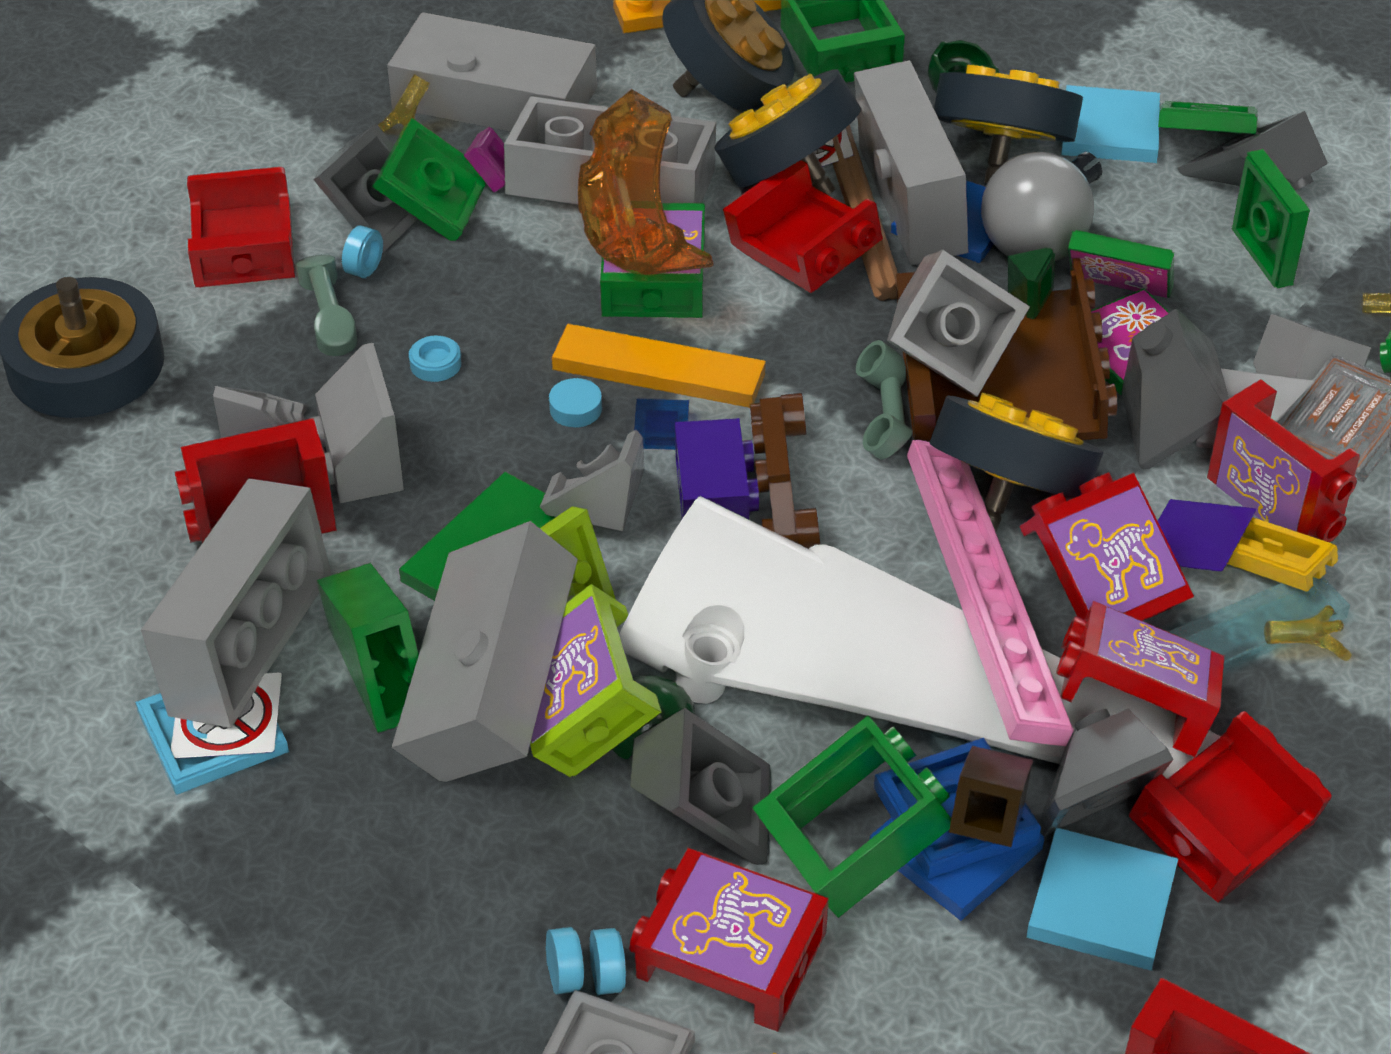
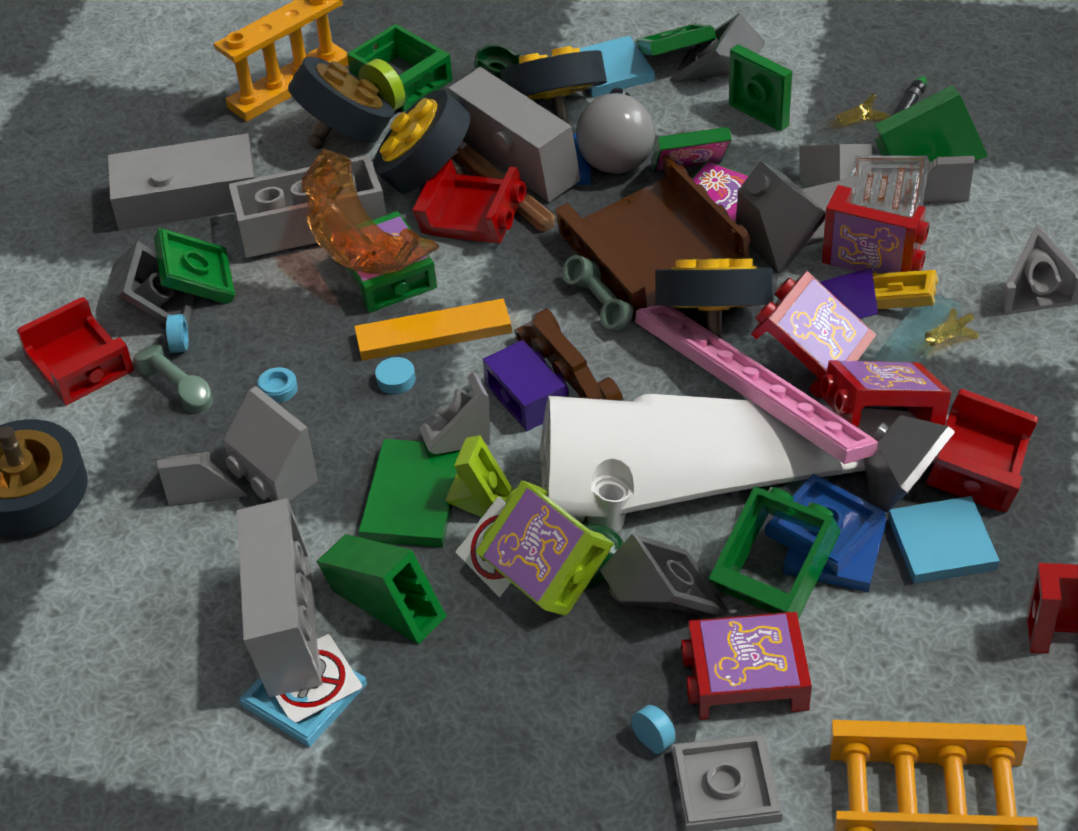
camera: 25 degrees left, 0 degrees up
red panel [174,418,337,543] -> none
clear yellow bar [378,74,431,132] -> none
light grey brick [391,521,578,782] -> none
magenta tile [464,126,505,192] -> none
medium azure tile [590,928,626,995] -> none
clear blue tile [634,399,689,450] -> none
light grey slope [887,250,1030,397] -> none
dark brown brick [949,746,1033,847] -> none
dark green slope [1008,247,1055,319] -> none
none -> lime piece [359,59,405,111]

